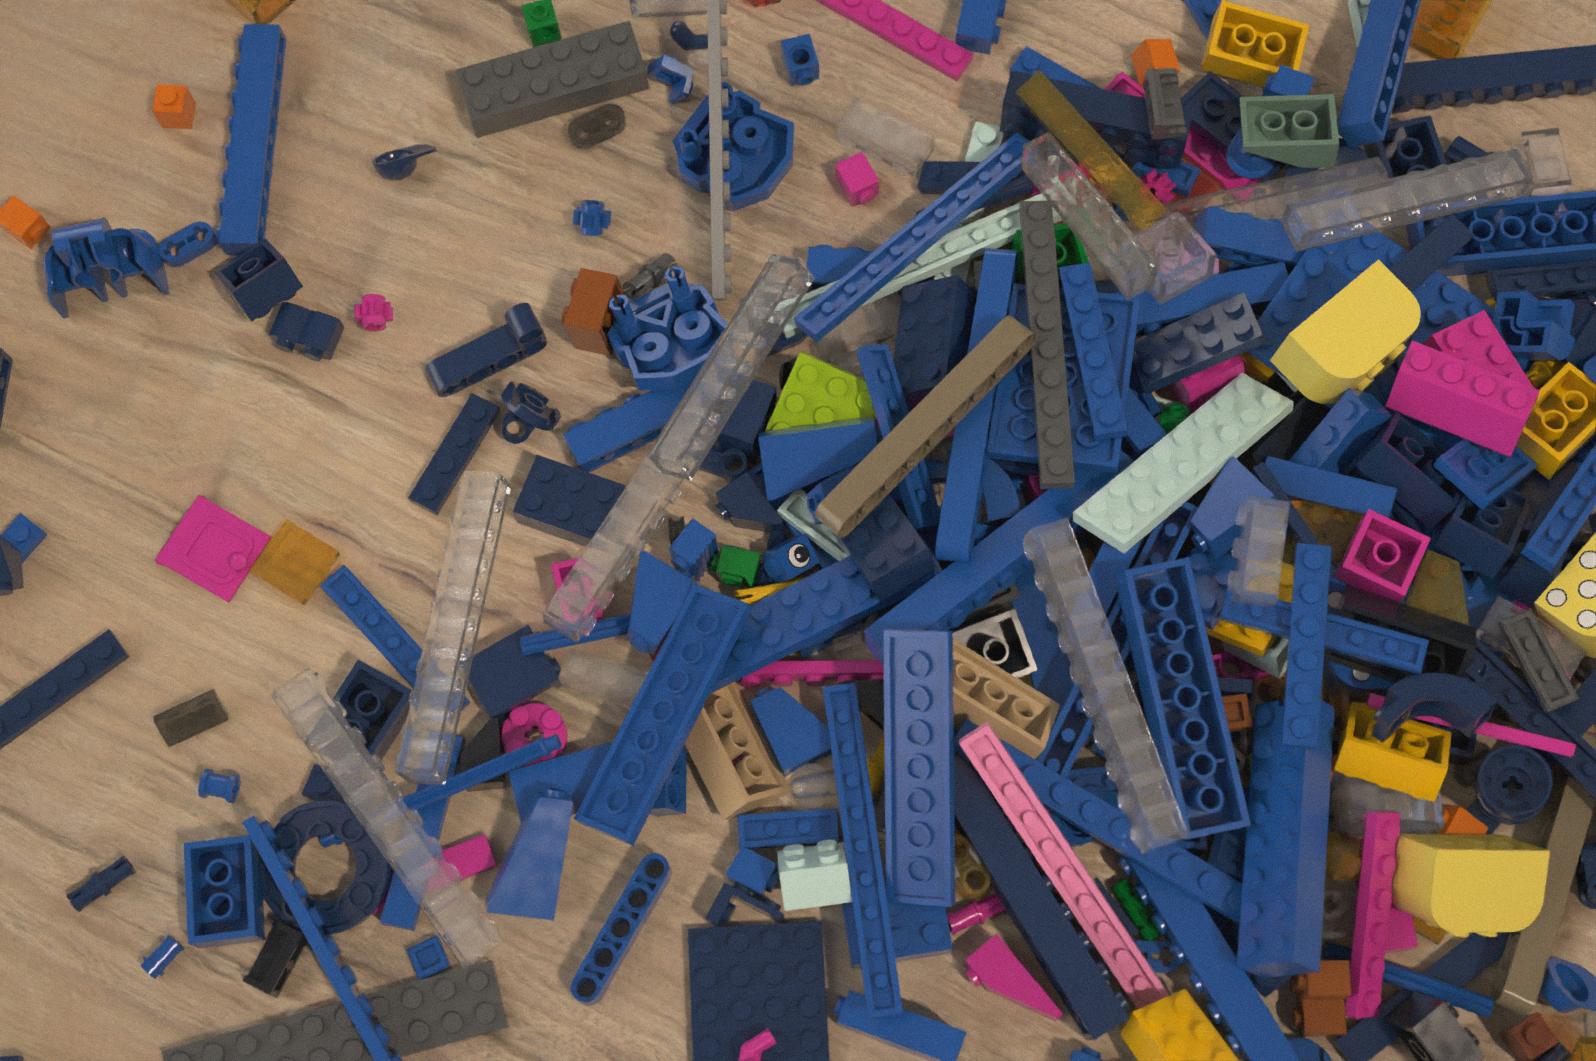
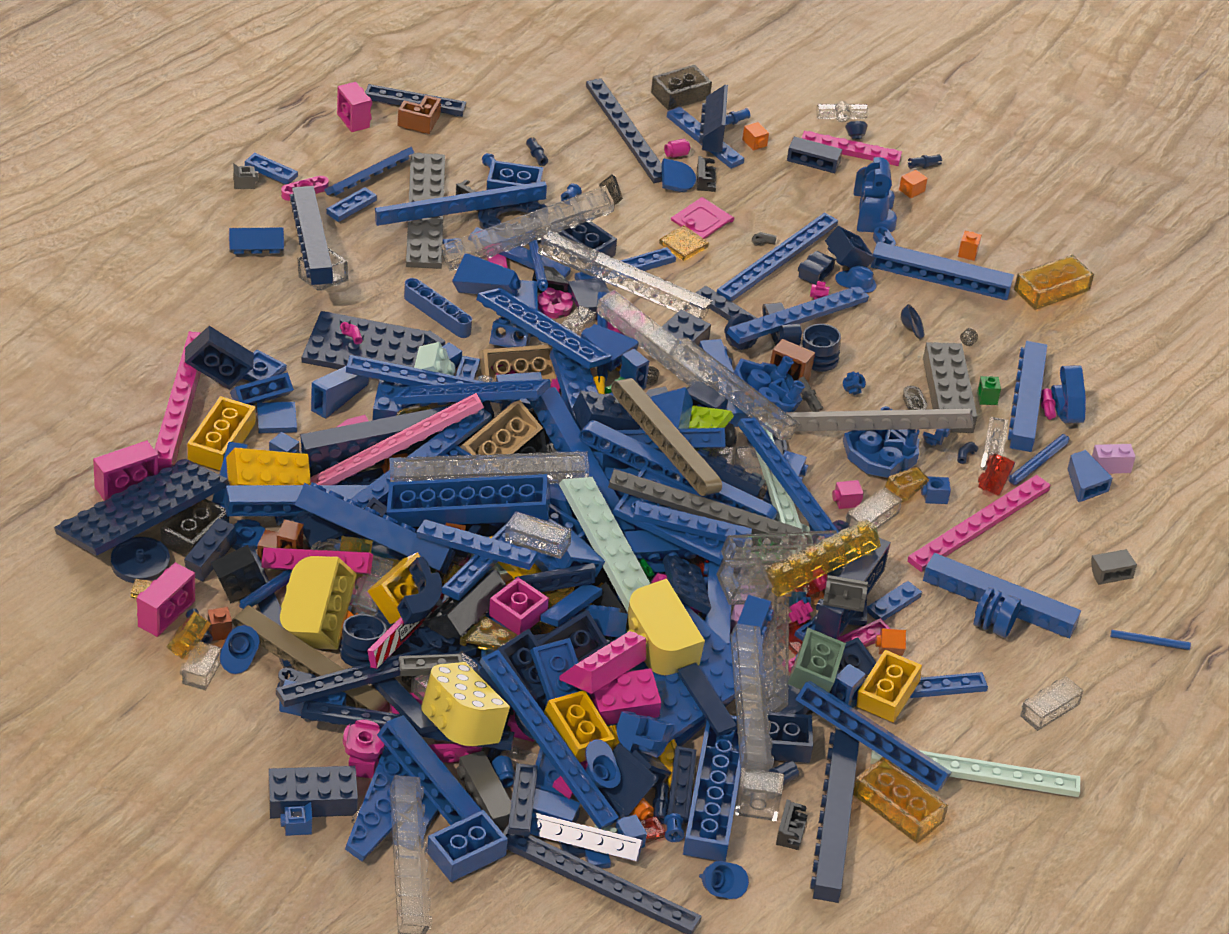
camera: 95 degrees right, 30 degrees down
none -> blue tile [662,158,696,192]
none -> dark pink brick [664,138,691,158]
none -> black hinge [697,156,716,192]
none -> blue plate [717,212,838,302]
none -> blue plate [727,286,869,344]
none -> dark grey arm [752,232,777,245]
none -> black hinge [776,800,808,850]
none -> dark blue wheel [802,324,841,372]
none -> blue piece [835,266,877,293]
none -> clear yellow slope [882,467,929,505]
none -> clear smoke bush [960,328,978,346]

